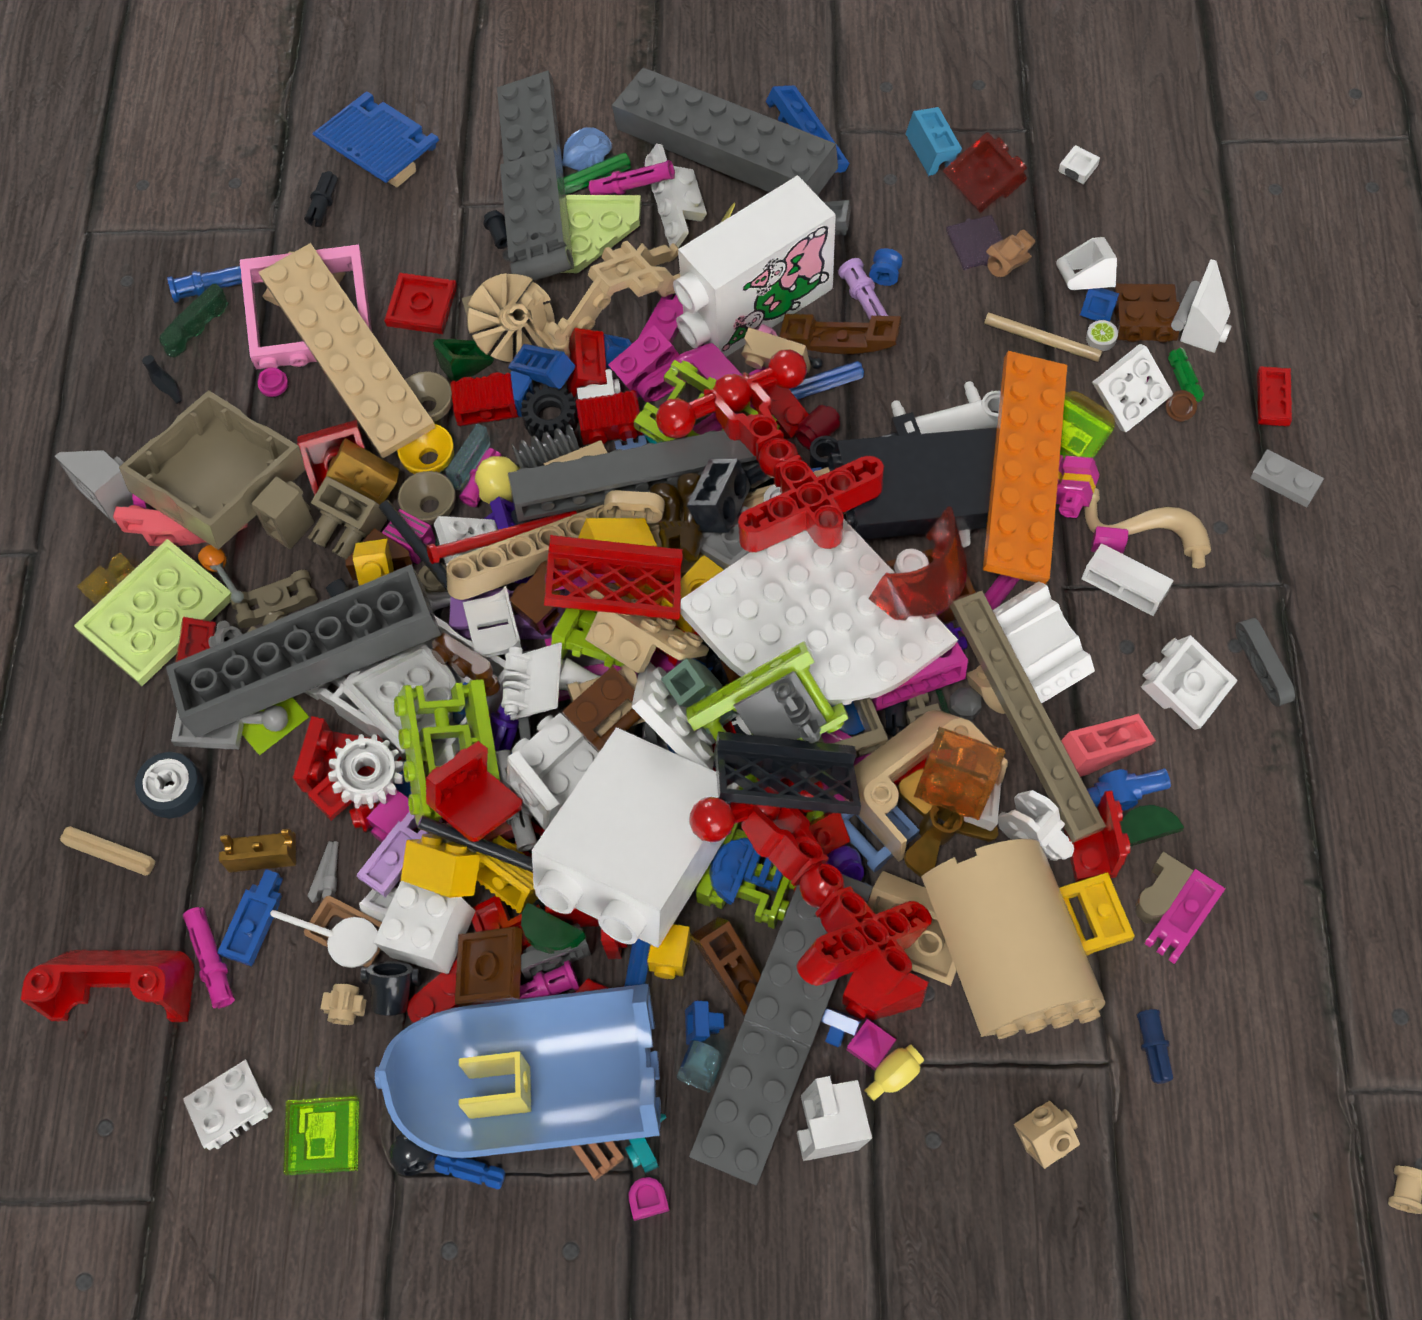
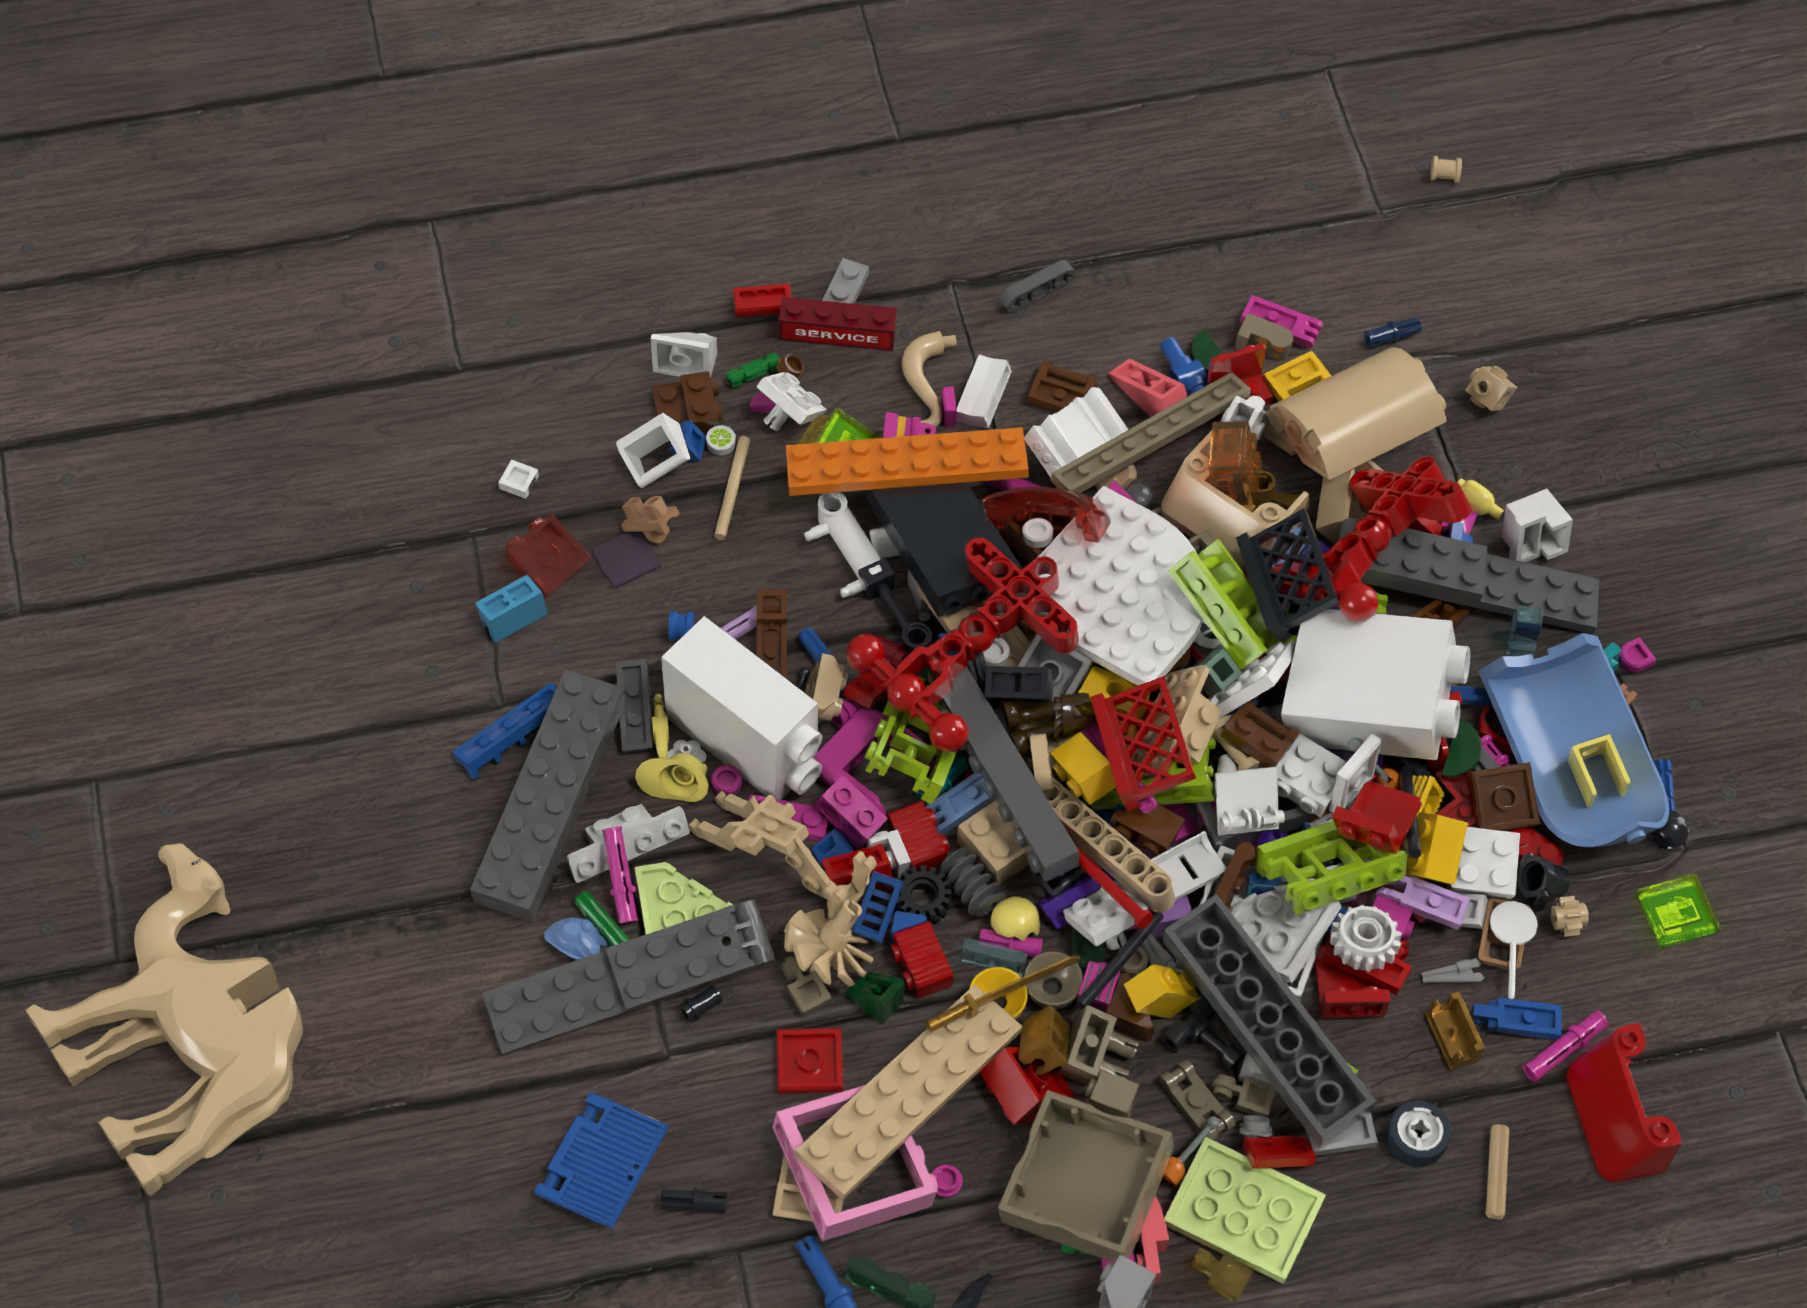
camera: 110 degrees left, 5 degrees down
white hinge [183,1059,273,1150] -> none
dark tan piece [405,372,453,422] -> none
blue tile [685,1001,724,1045] -> none
dark grey hinge [733,671,827,743] -> none
white plate [1141,635,1238,730] -> none
light grey bar [1171,281,1201,331] -> none
none -> dark red brick [779,297,897,351]
none -> pearl gold sword [925,955,1081,1032]
none -> reddish brown plate [1027,359,1099,412]

